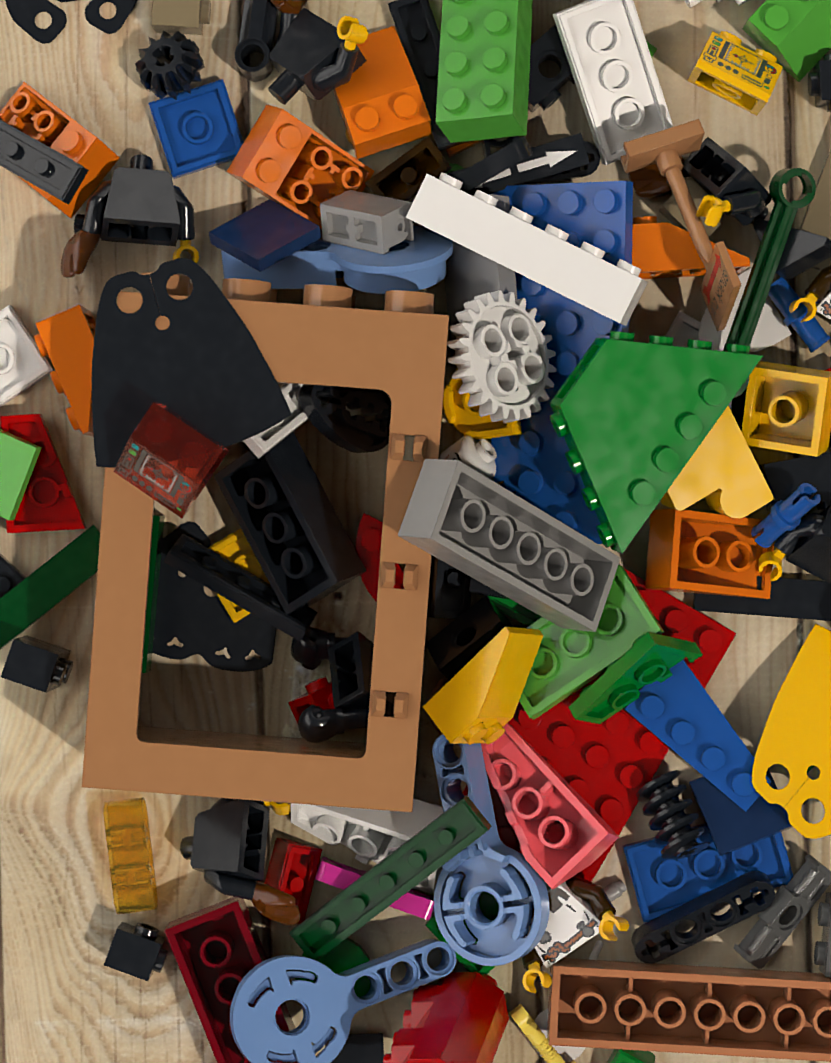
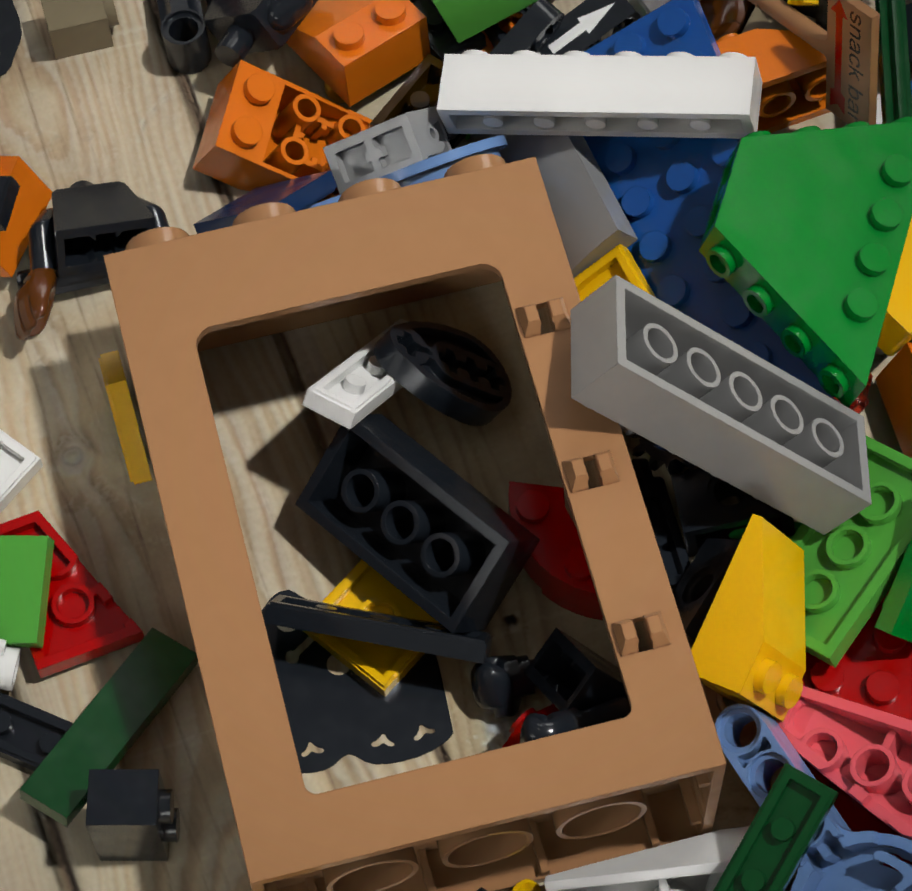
camera: 15 degrees left, 25 degrees down
orange slope [34,305,96,437] -> none
black piece [92,258,291,468] -> none
clear red slope [113,402,229,518] -> none
black gear [135,30,205,100] -> none
blue tile [149,79,244,179] -> none
white gear [447,290,556,423] -> none

